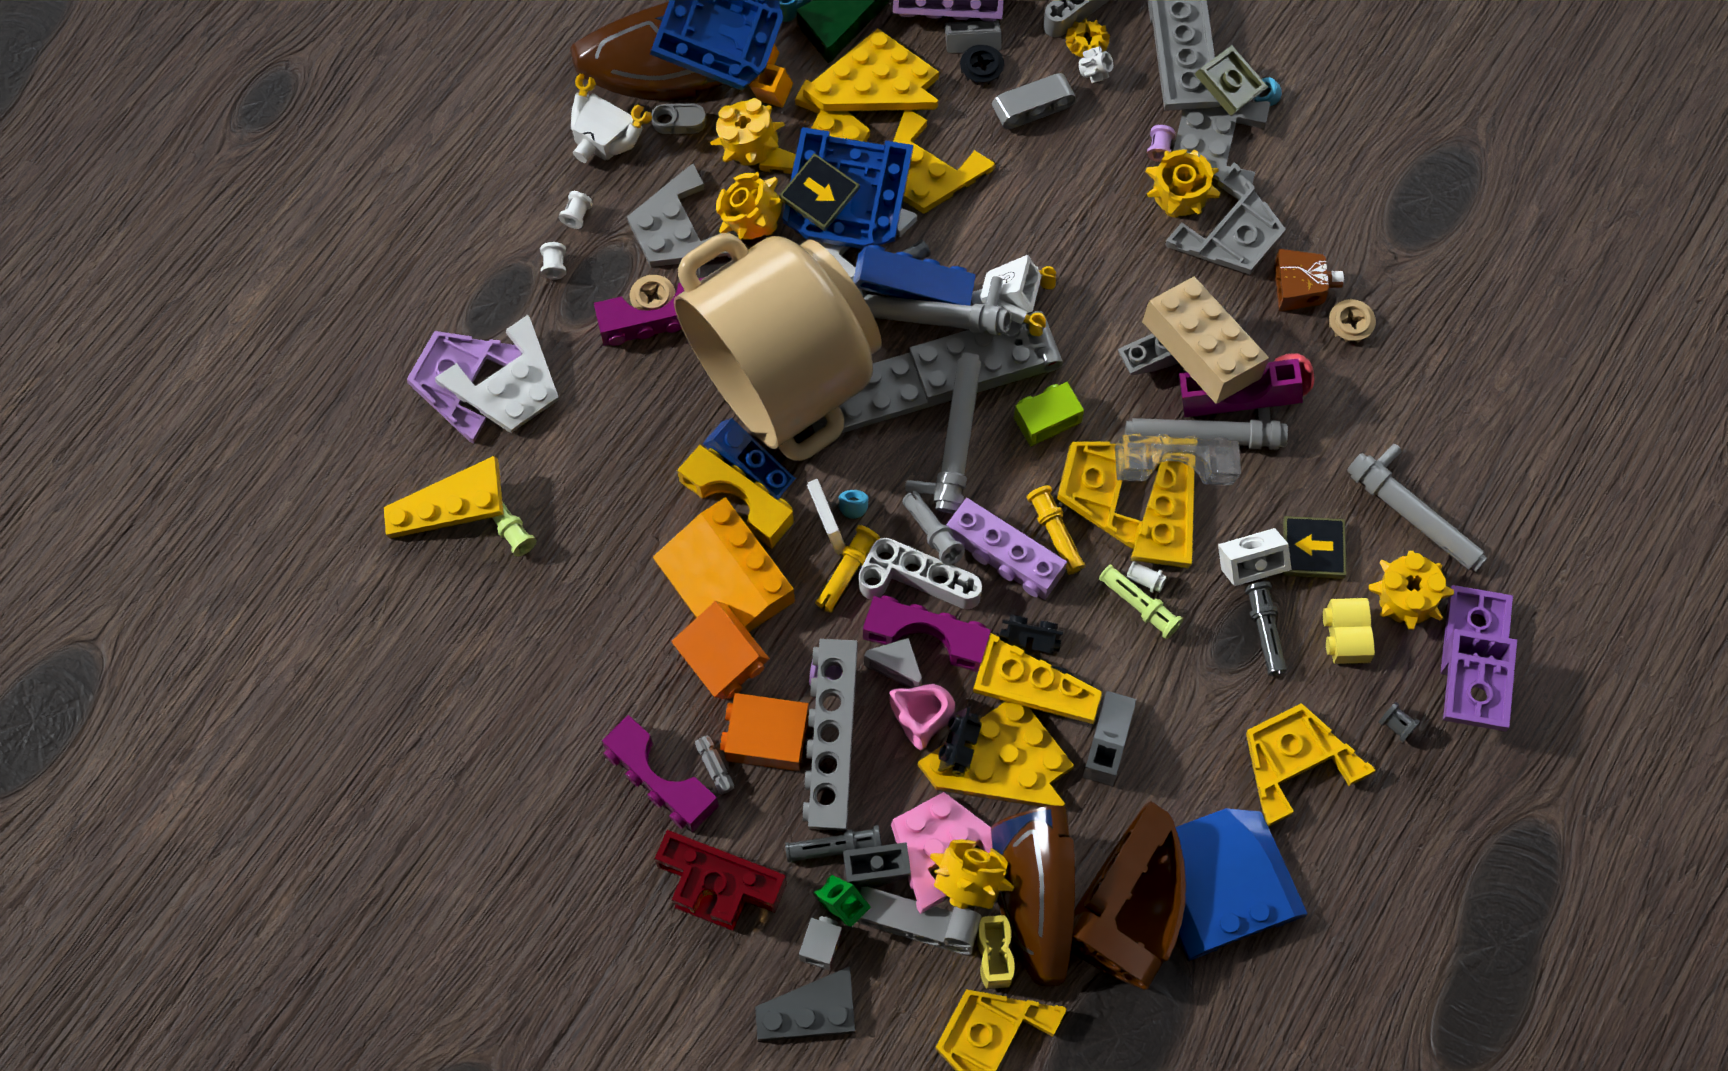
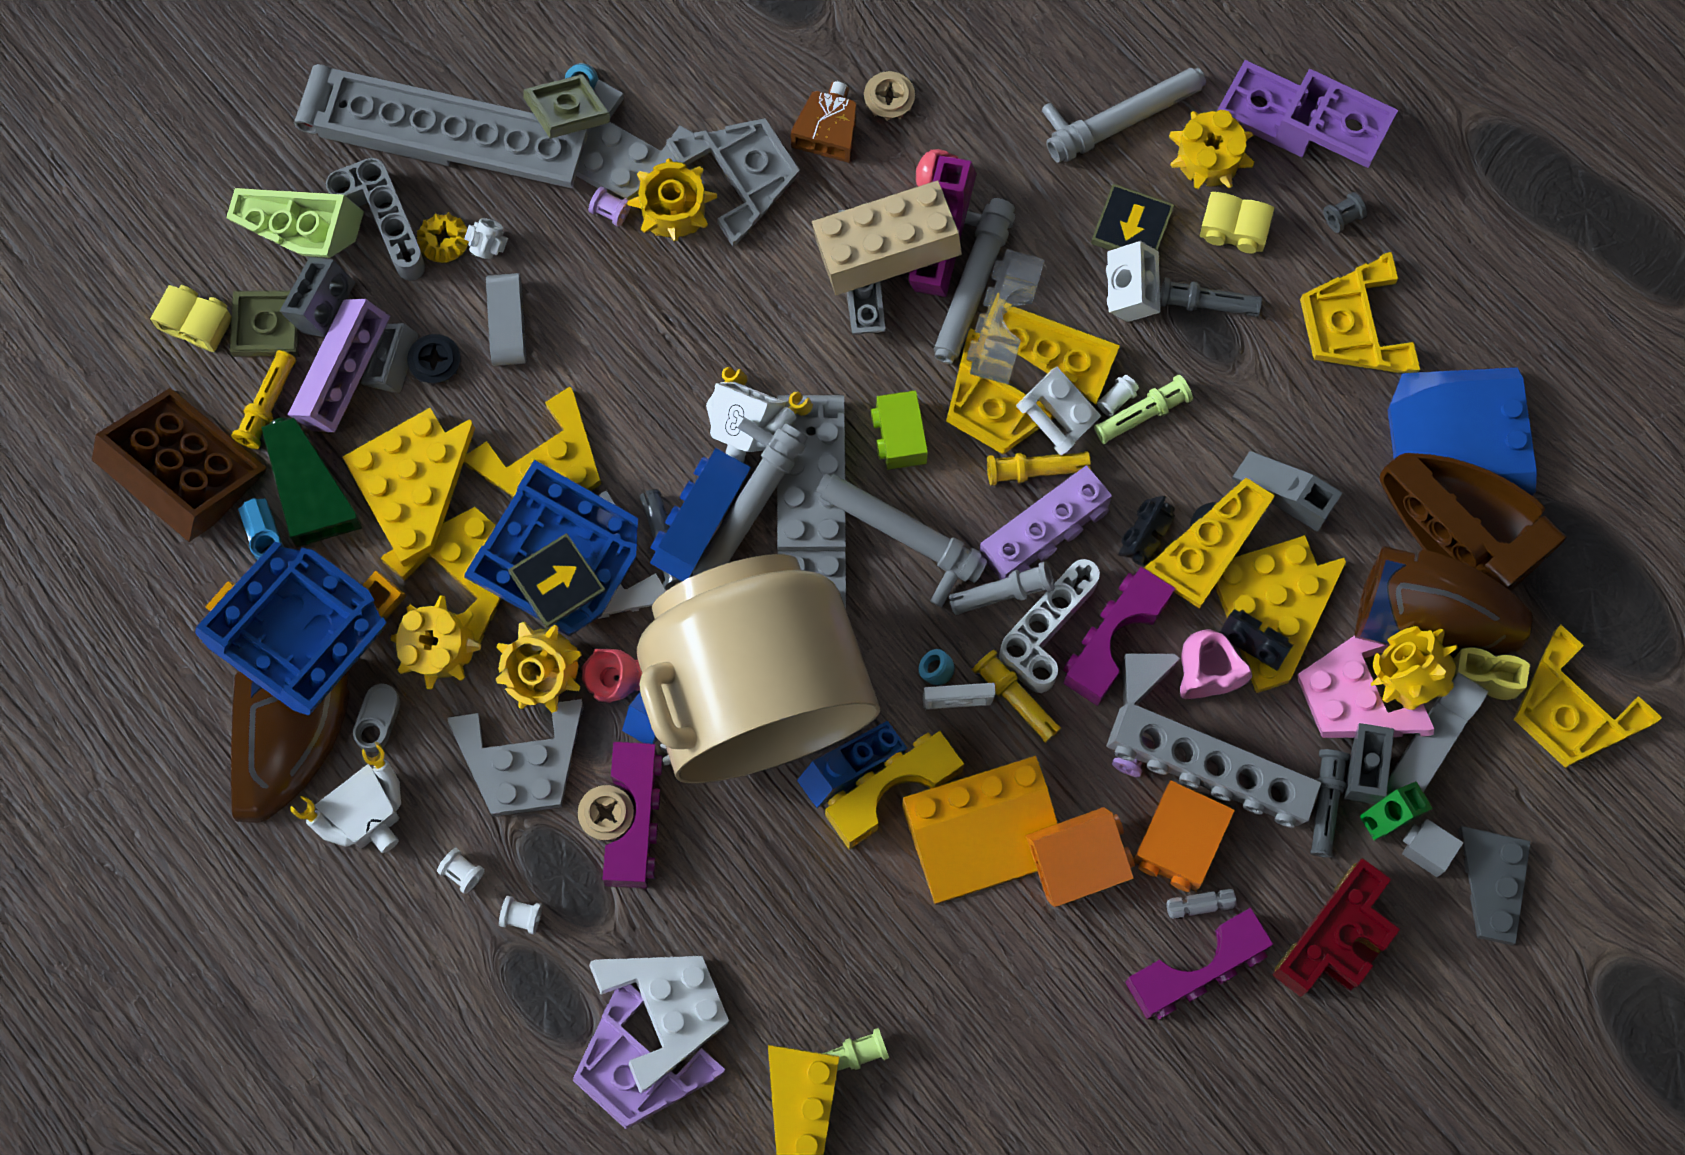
camera: 75 degrees left, 5 degrees up
none -> white plate [1016,367,1101,456]

